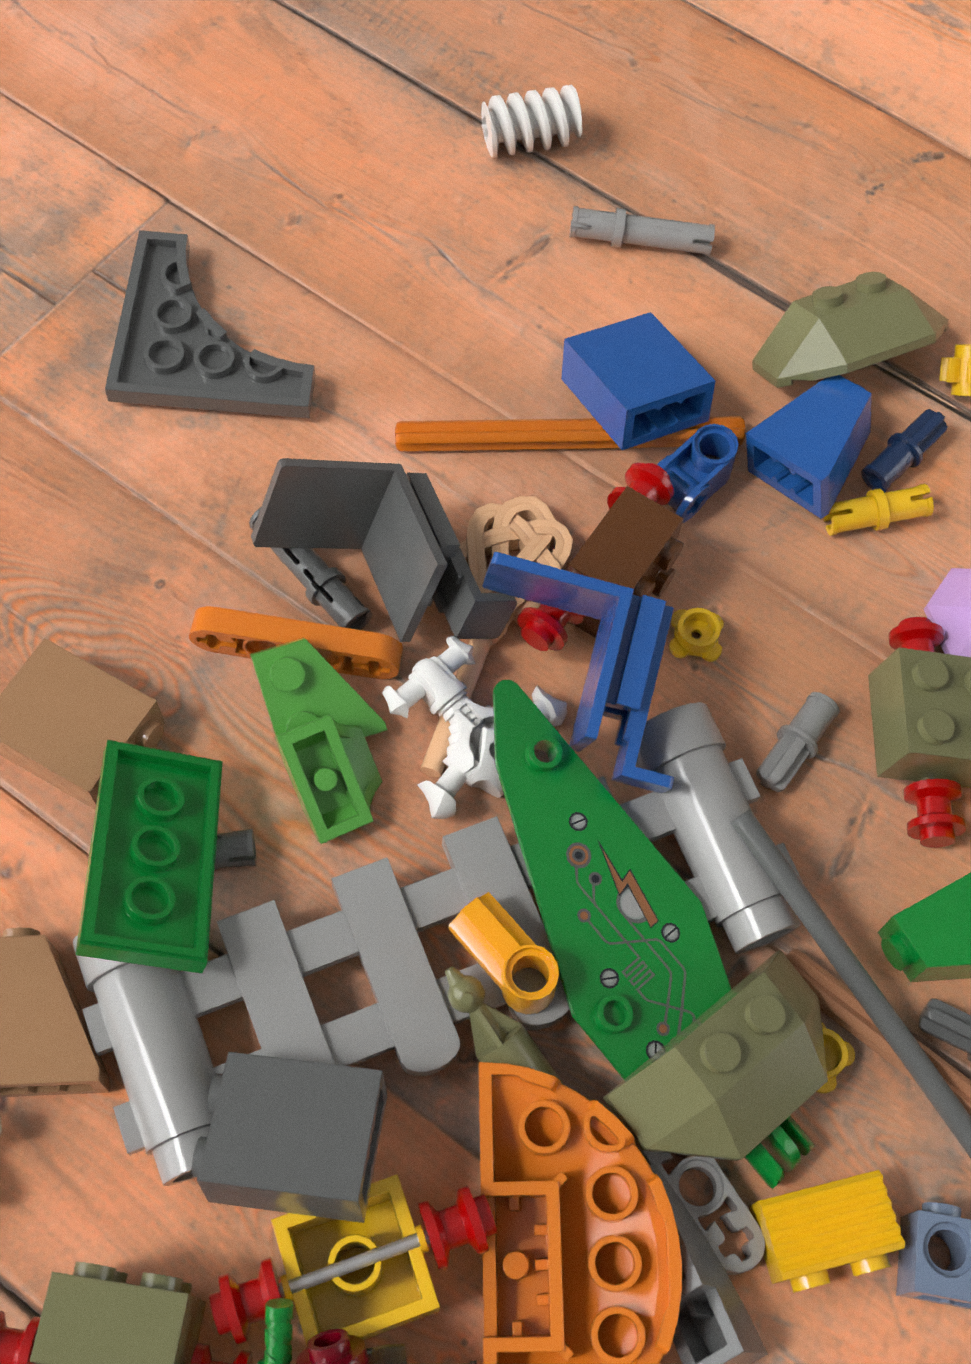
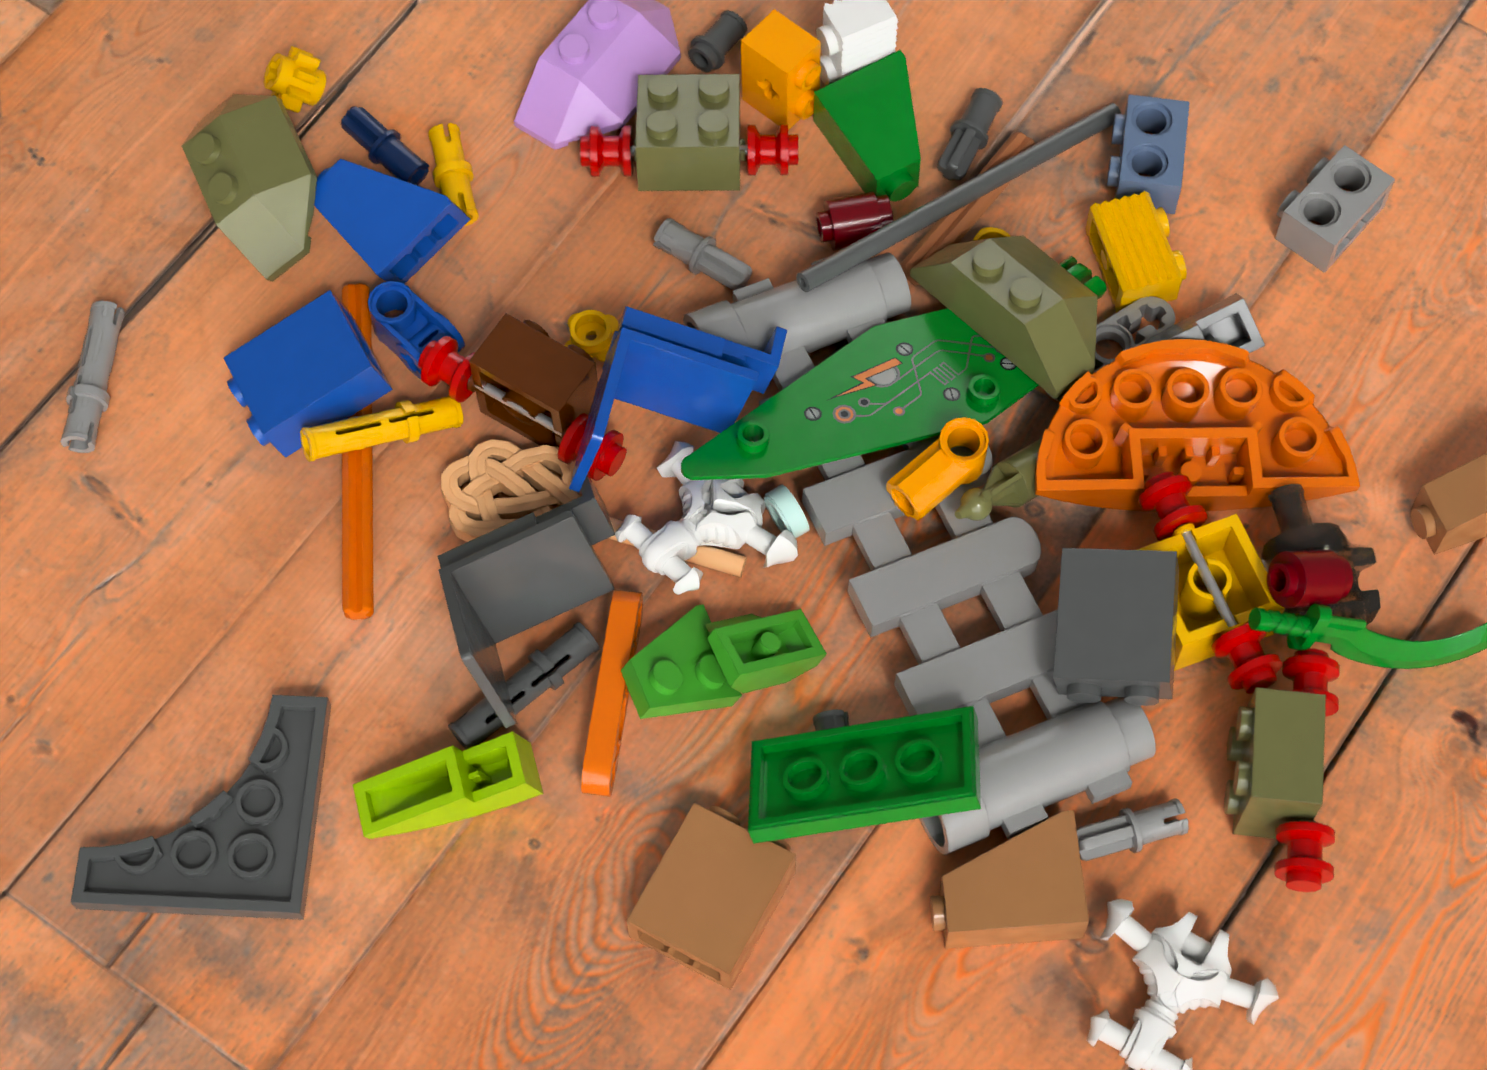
camera: 85 degrees left, 0 degrees up
none -> yellow pin [300,395,463,462]
none -> lime slope [353,731,543,839]
none -> light aqua tile [764,484,810,539]
none -> dark red brick [816,191,894,251]
none -> light grey axle [1076,798,1189,861]

